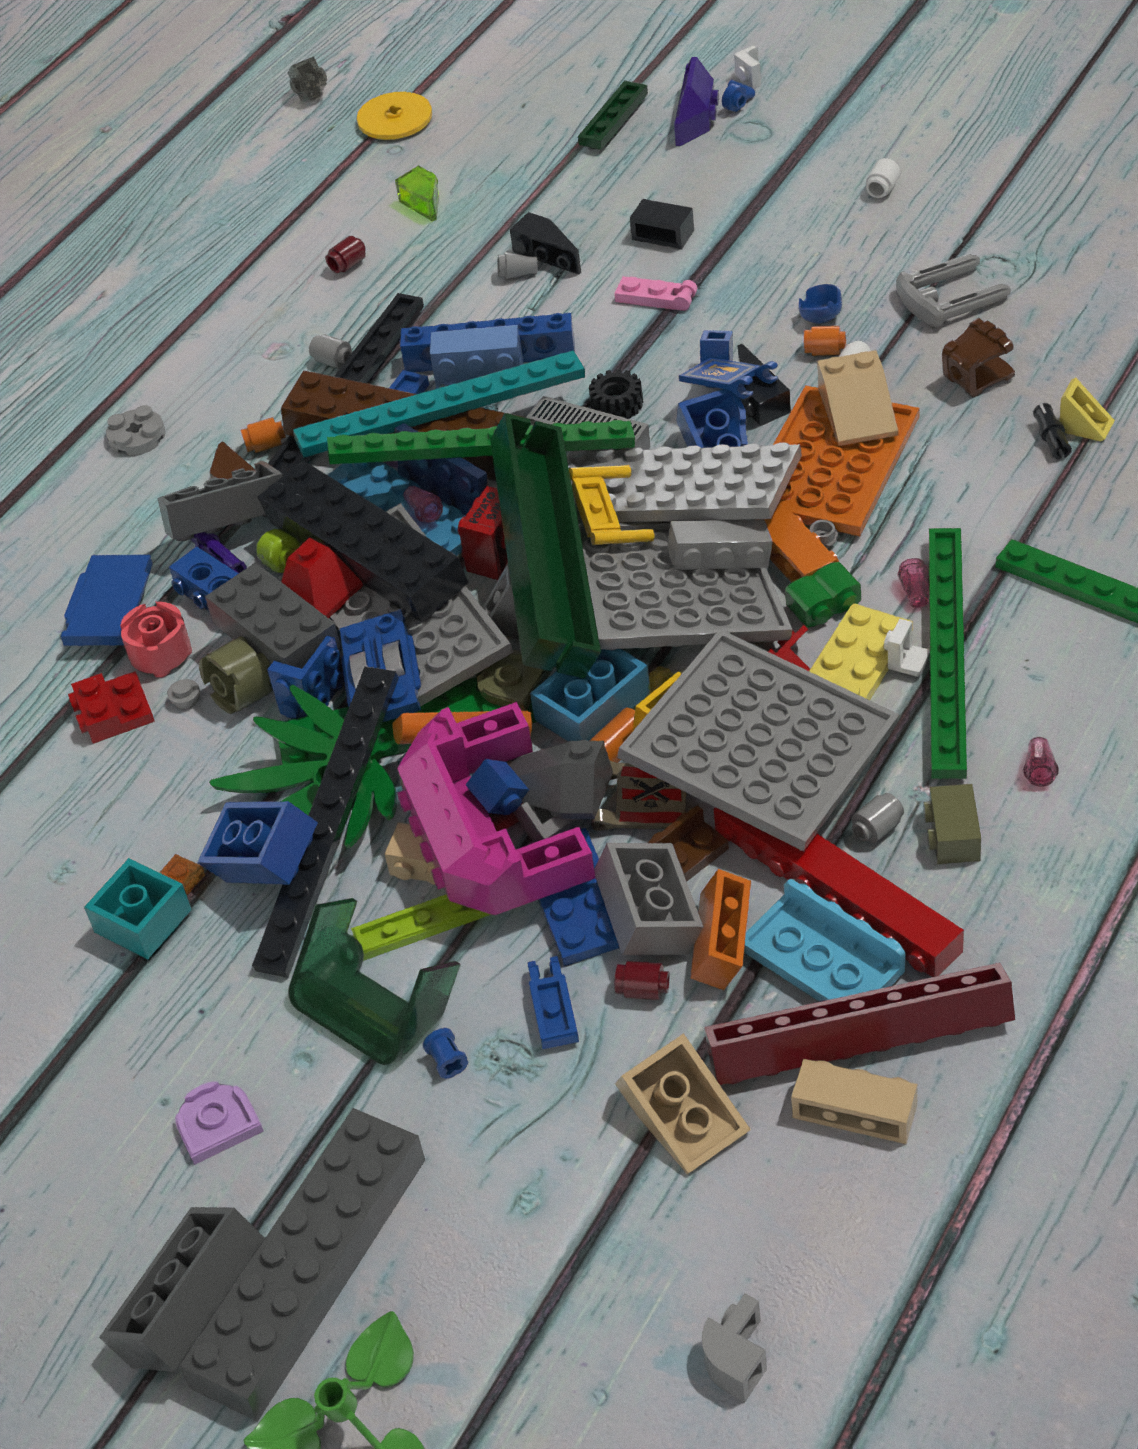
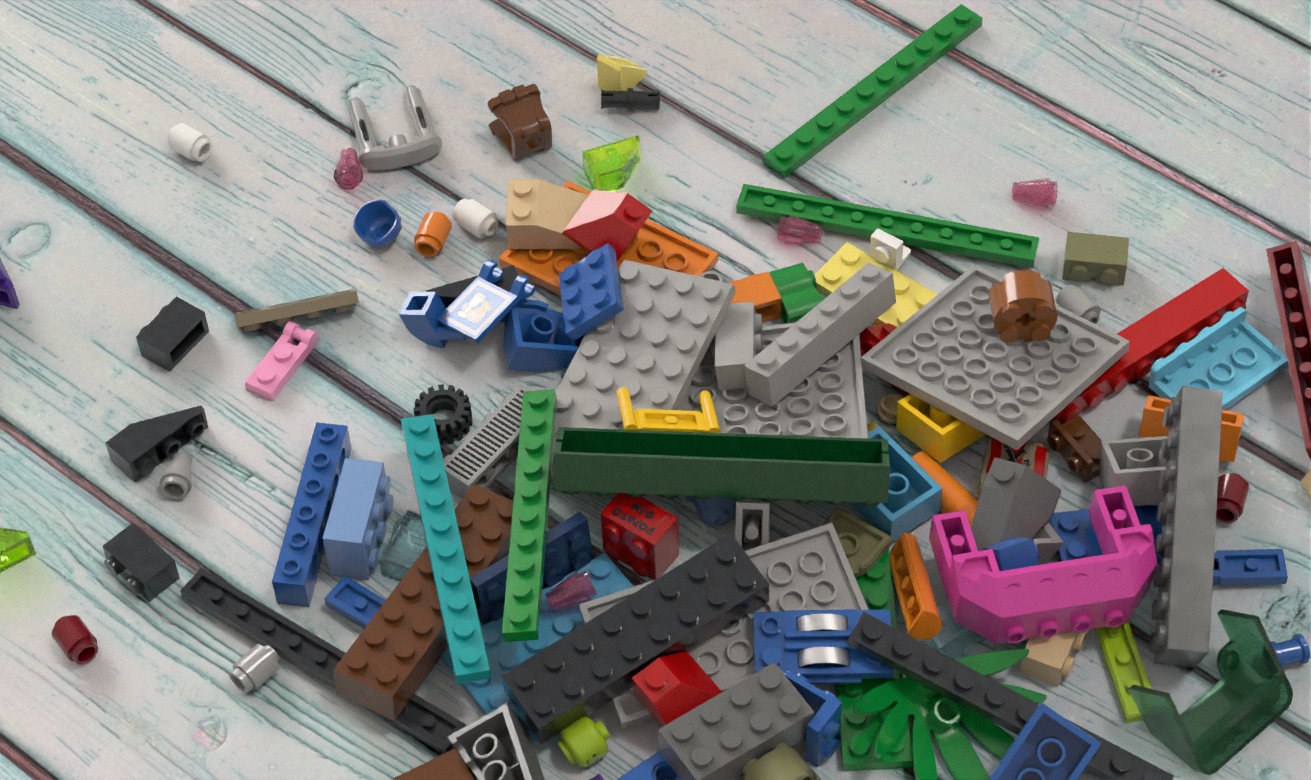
camera: 85 degrees left, 5 degrees up
orange brick [241,417,286,453] -> none
none -> black piece [102,523,180,602]
none -> dark tan plate [234,289,359,331]
none -> clear pink cone [334,148,363,190]
none -> blue plate [559,243,624,341]
none -> red slope [562,190,652,261]
none -> clear neon green slope [582,135,641,192]
none -> light grey brick [744,263,896,407]
none -> dark orange brick [989,270,1058,343]
none -> dark grey brick [1149,386,1223,668]

